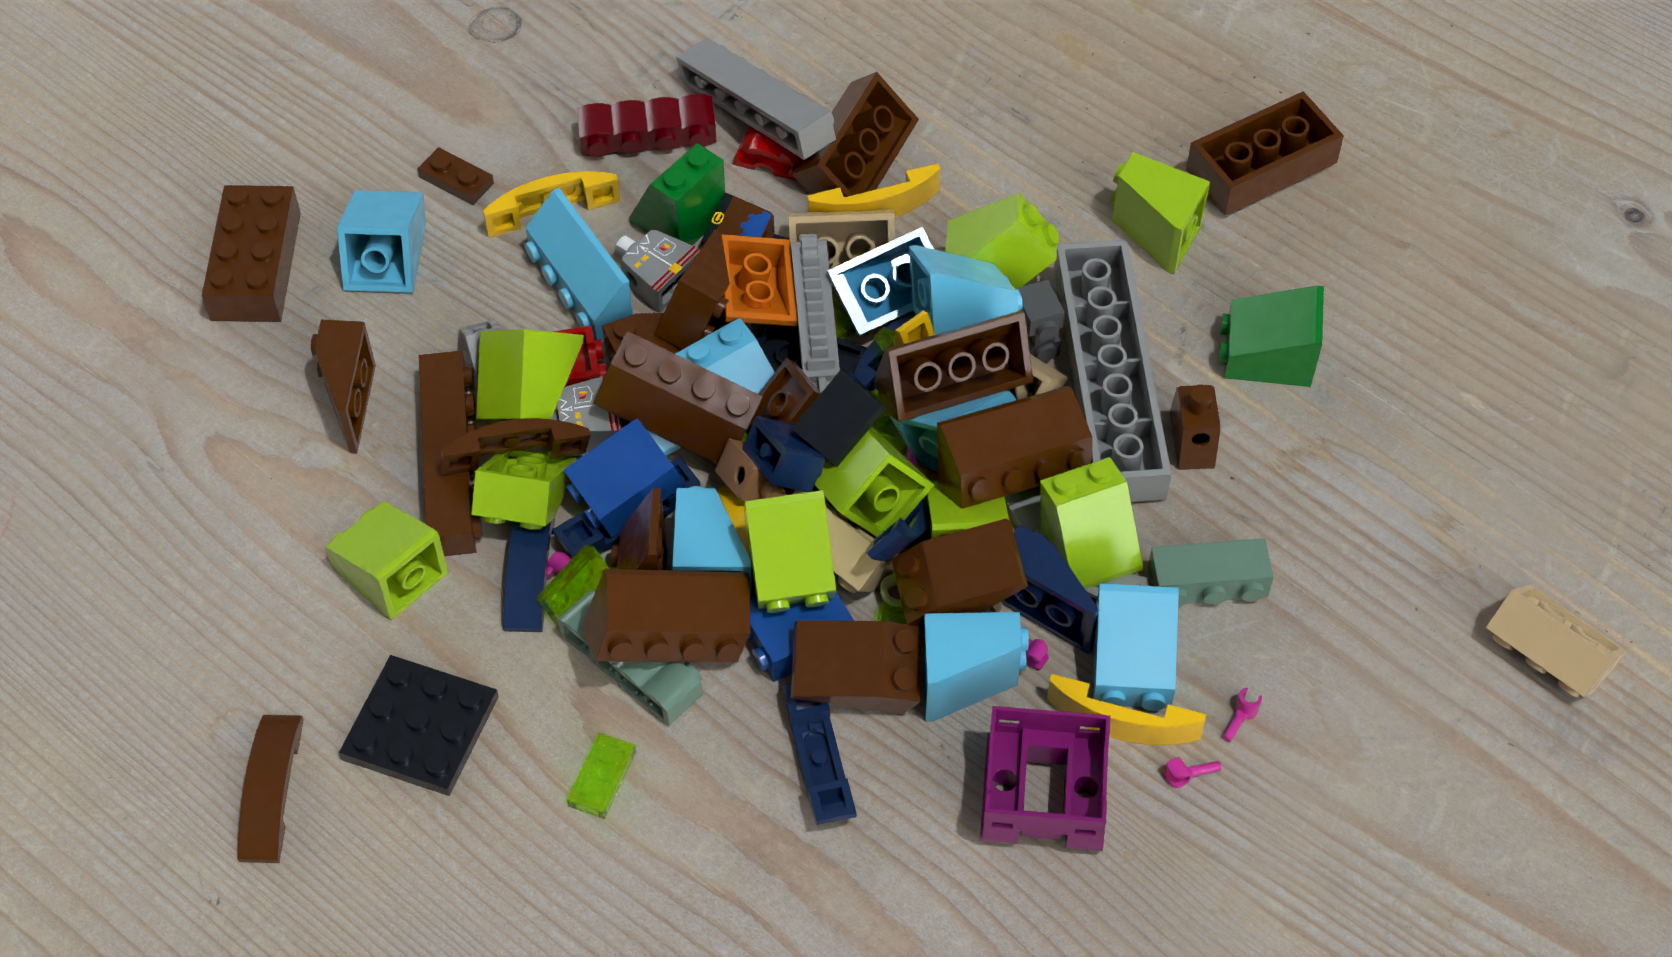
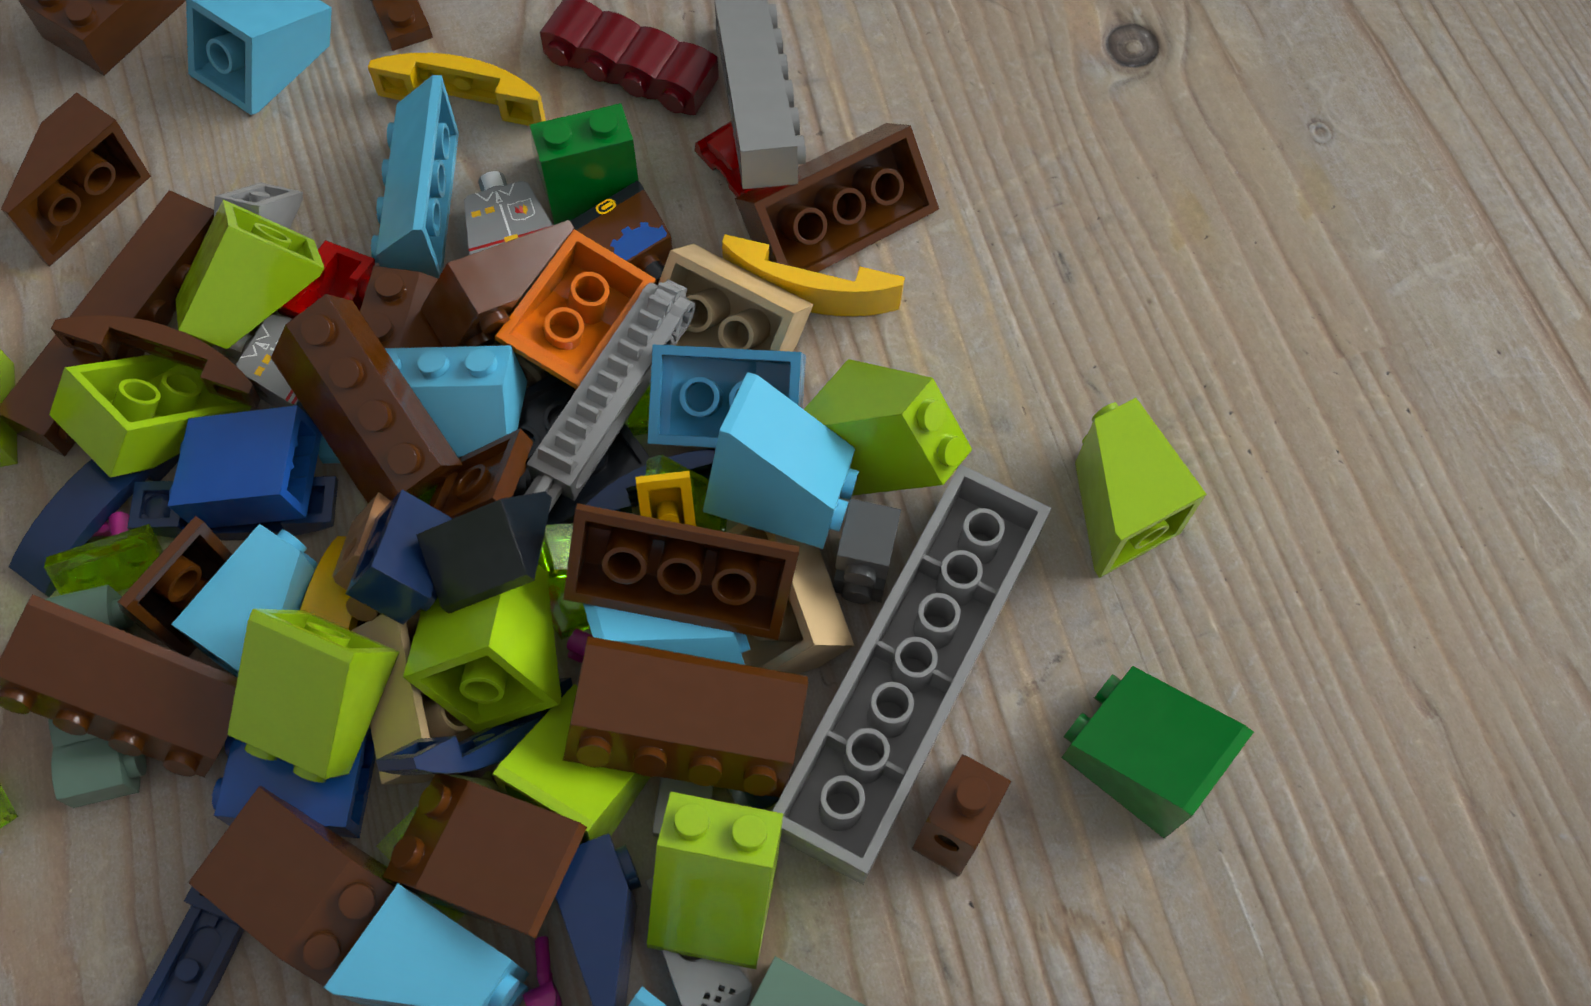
camera: 30 degrees right, 10 degrees up
reddish brown brick [1186,91,1344,215] -> none

